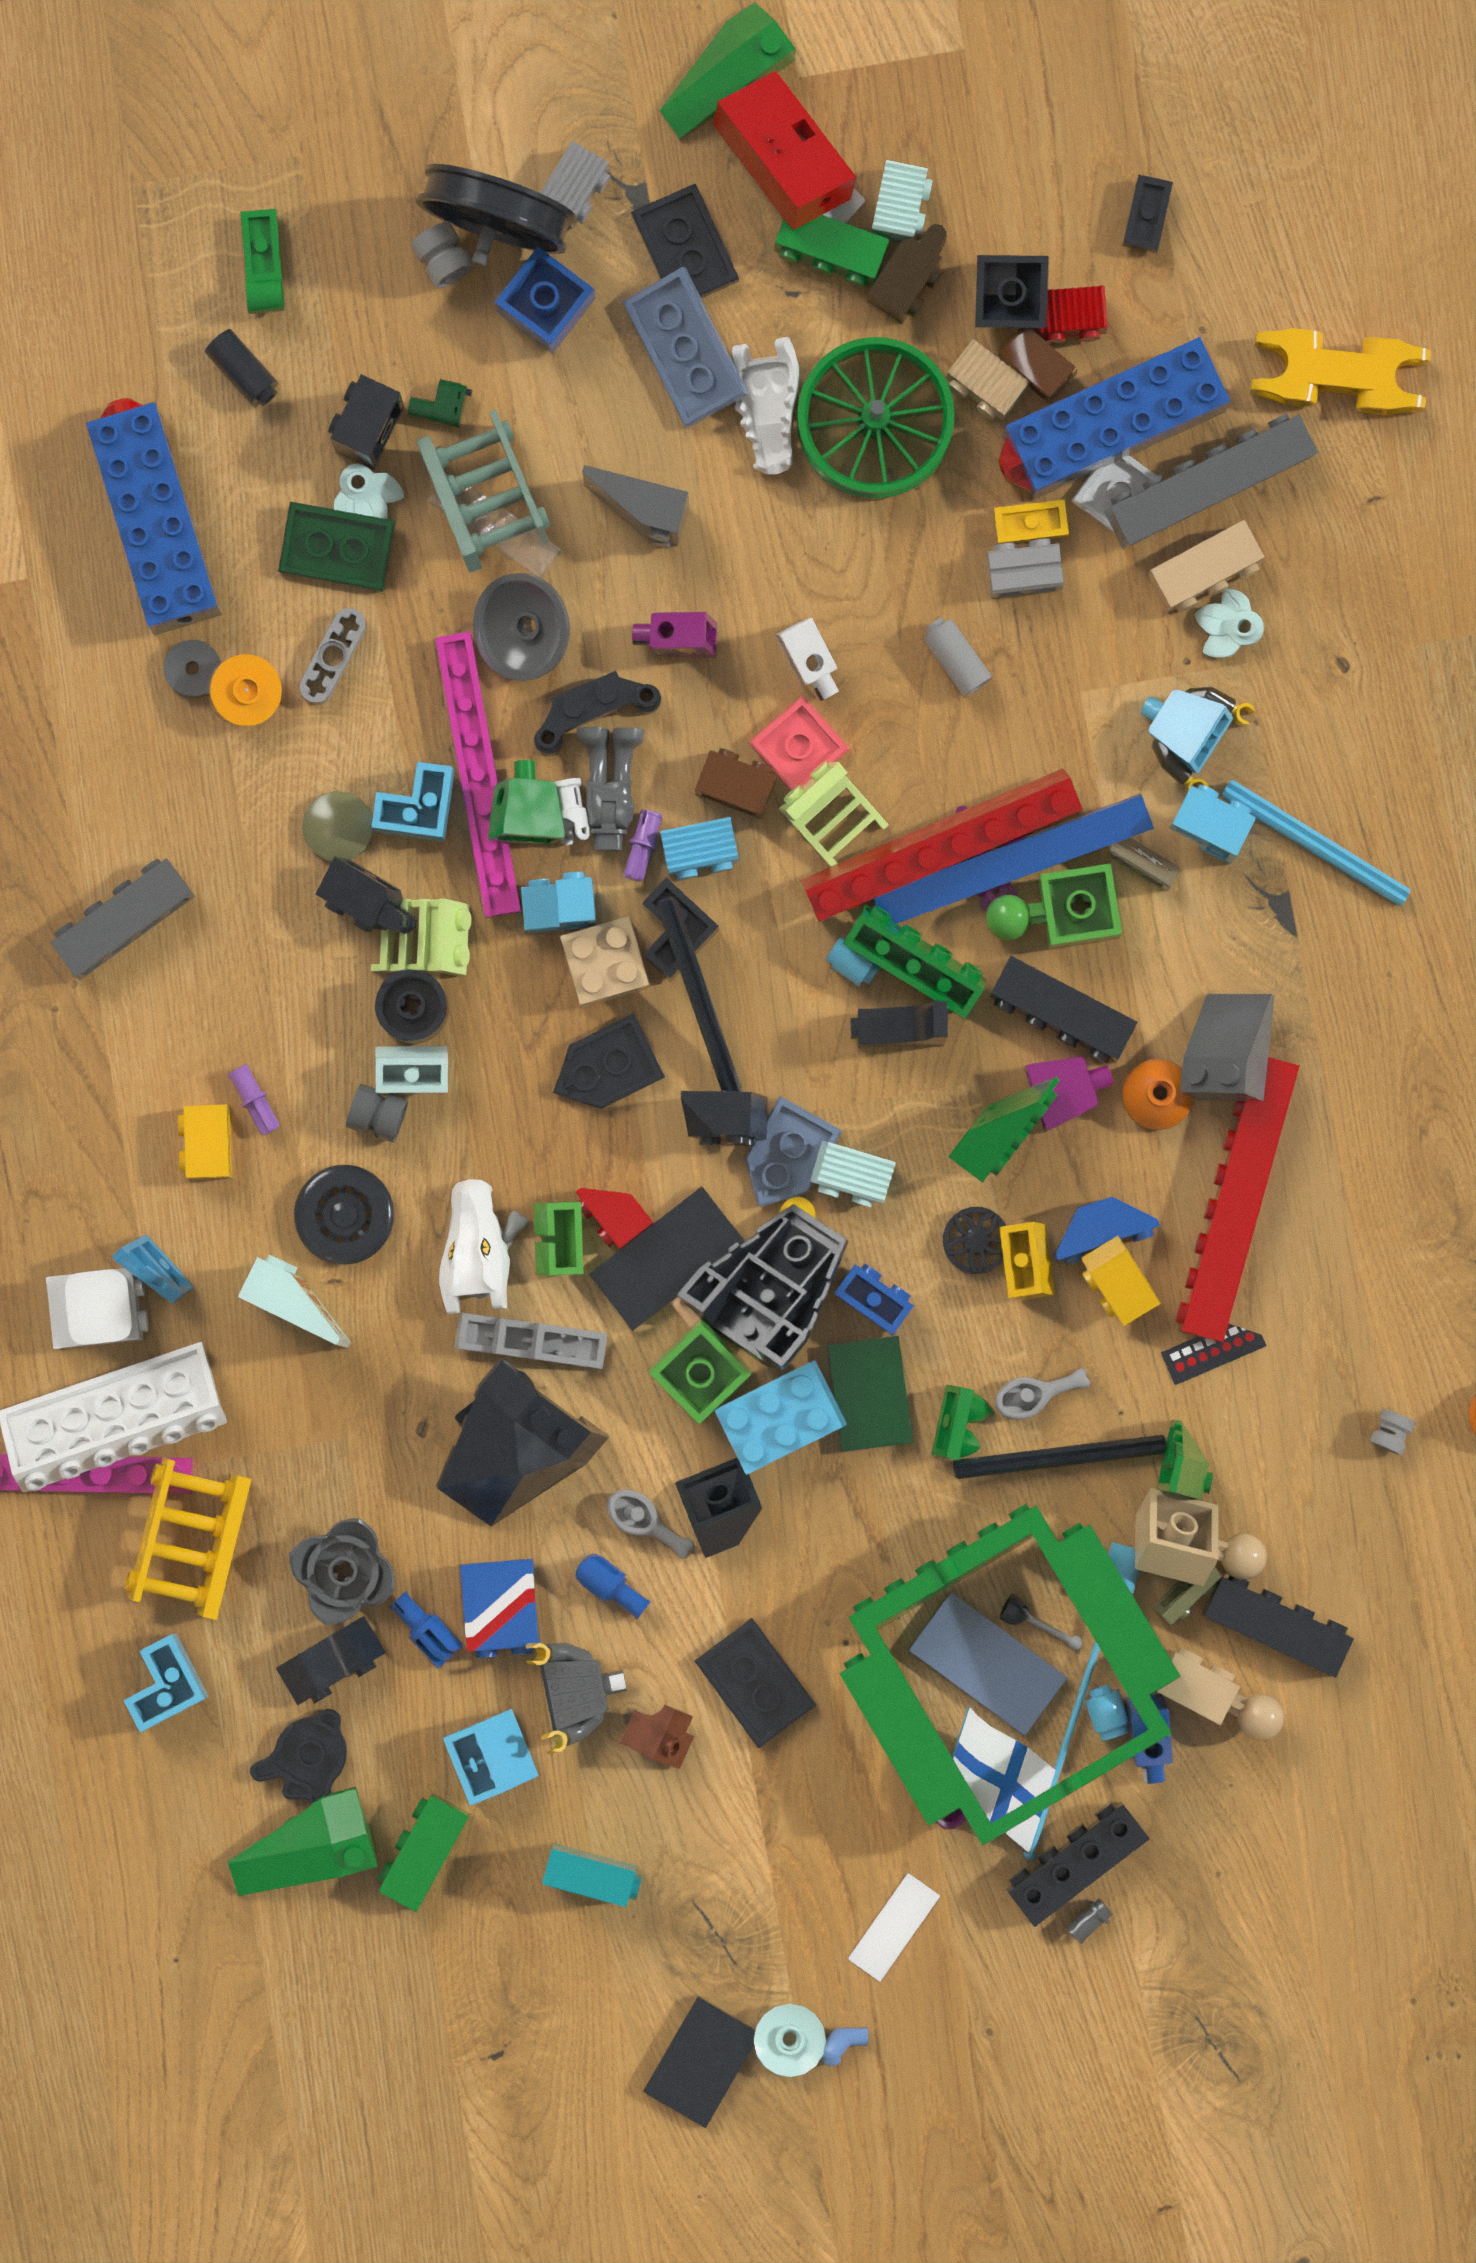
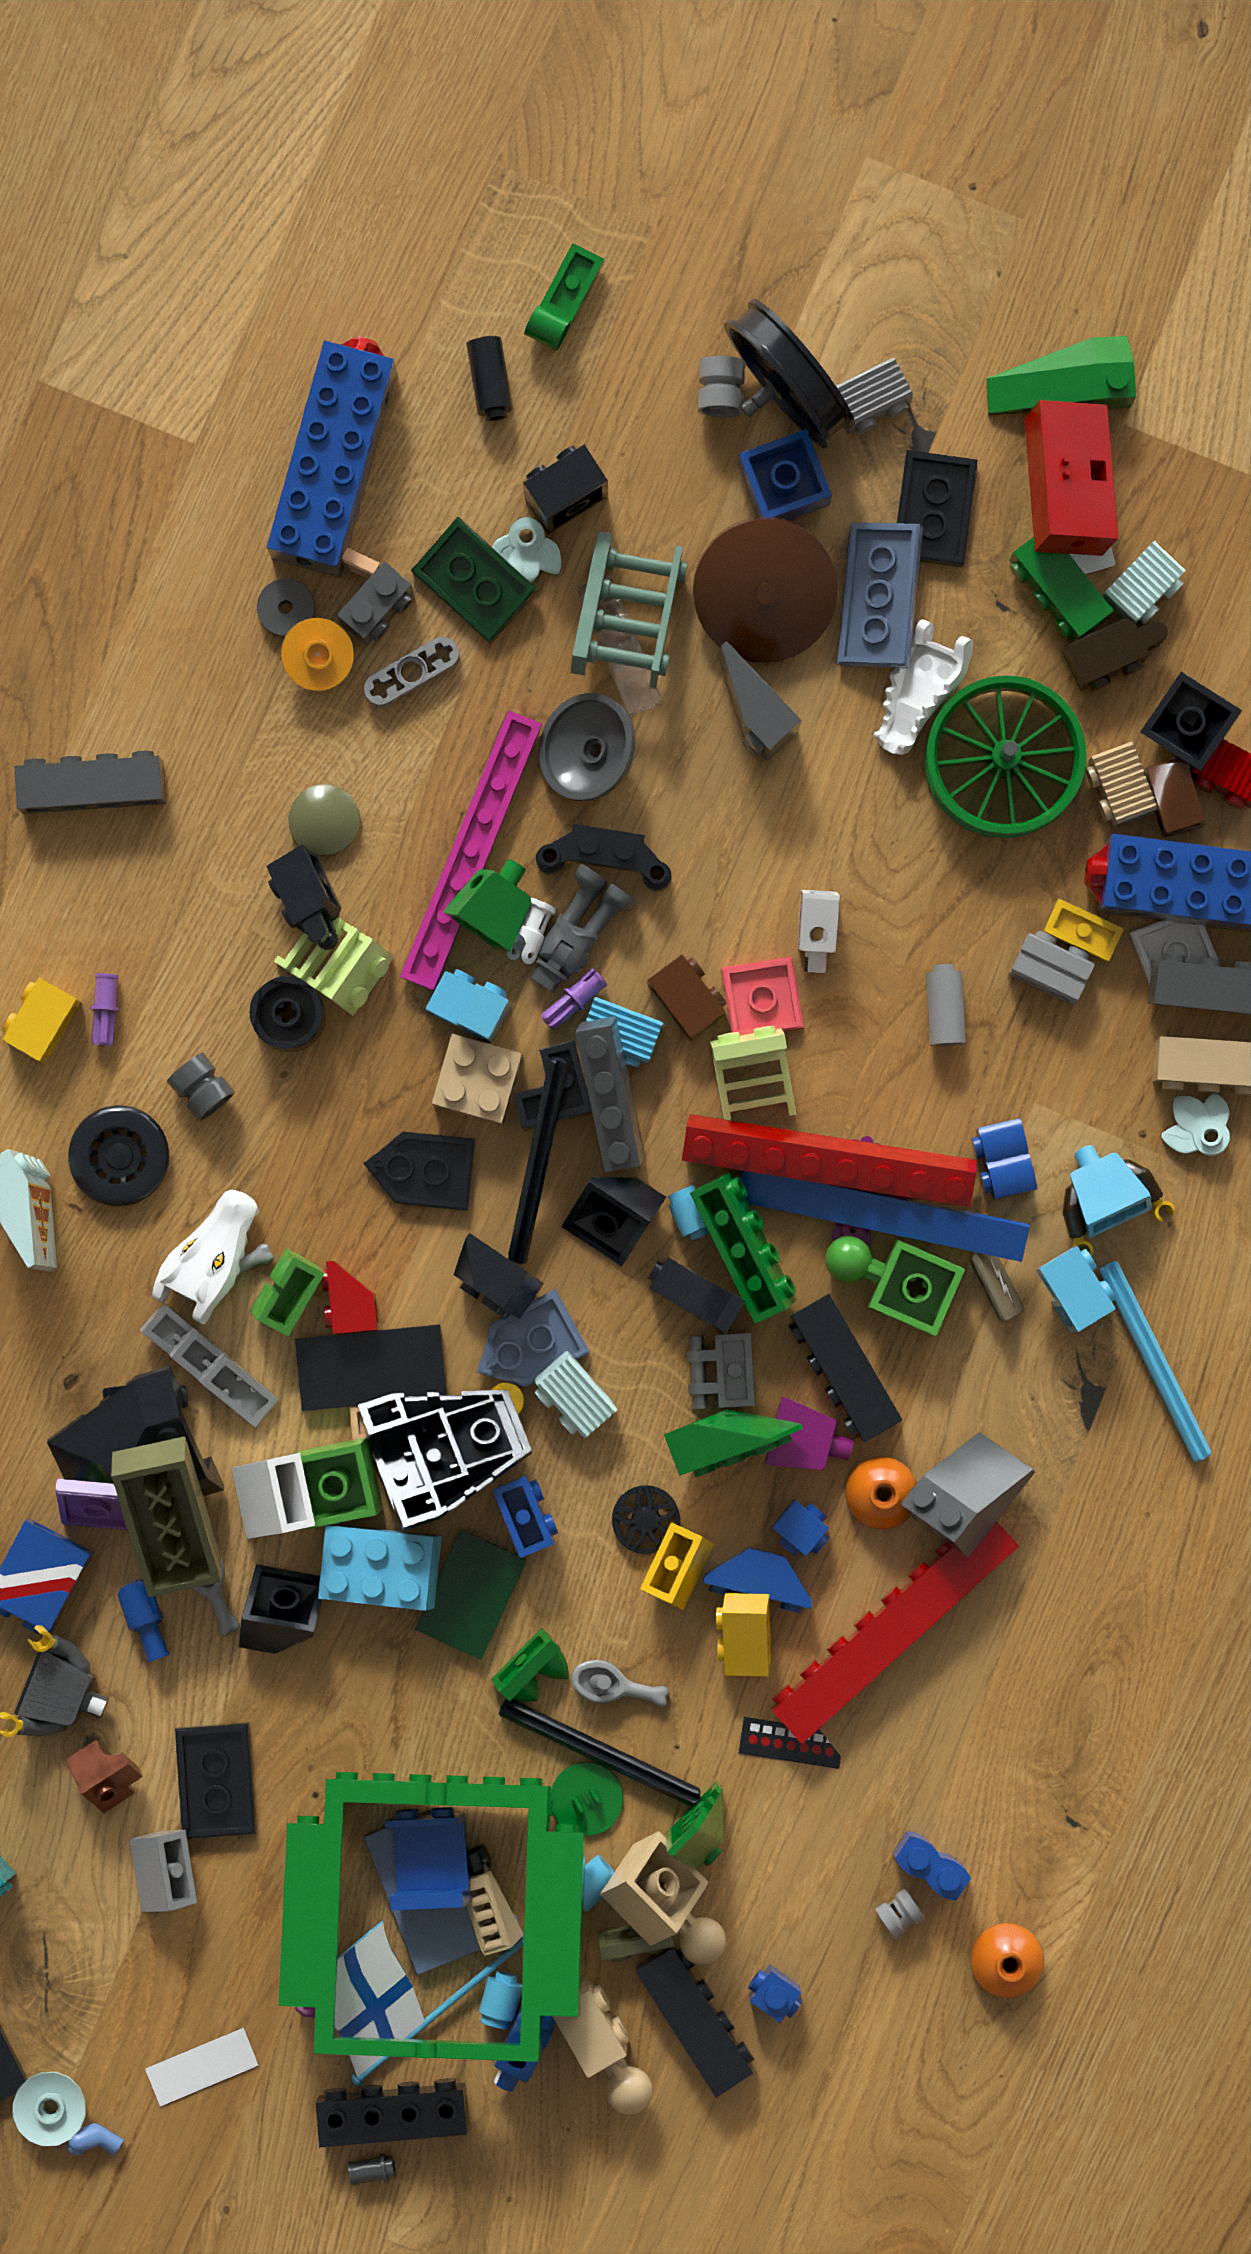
camera: 35 degrees right, 0 degrees up
medium azure brick [371,762,455,842] -> none
light aqua brick [375,1046,448,1093] -> none
dark green piece [407,379,473,428] -> none
magenta torso [632,612,718,658] -> none
none -> medium lavender tile [55,1479,128,1530]
none -> olive brick [111,1437,221,1597]
none -> light grey brick [130,1830,197,1912]
none -> white brick [232,1453,315,1539]
none -> dark grey brick [337,561,414,646]
none -> light nougat tile [342,548,380,579]
none -> blue panel [385,1807,471,1911]
none -> tan slope [466,1871,524,1956]
none -> green piece [550,1762,623,1836]
none -> black slope [561,1177,666,1266]
none -> dark grey brick [575,1016,645,1172]
none -> flat silver plate [686,1333,755,1409]
none -> reddish brown dish [693,517,838,663]
none -> blue brick [748,1964,802,2023]
none -> blue brick [771,1499,829,1556]
none -> blue brick [892,1831,971,1900]
none -> blue brick [971,1118,1038,1200]

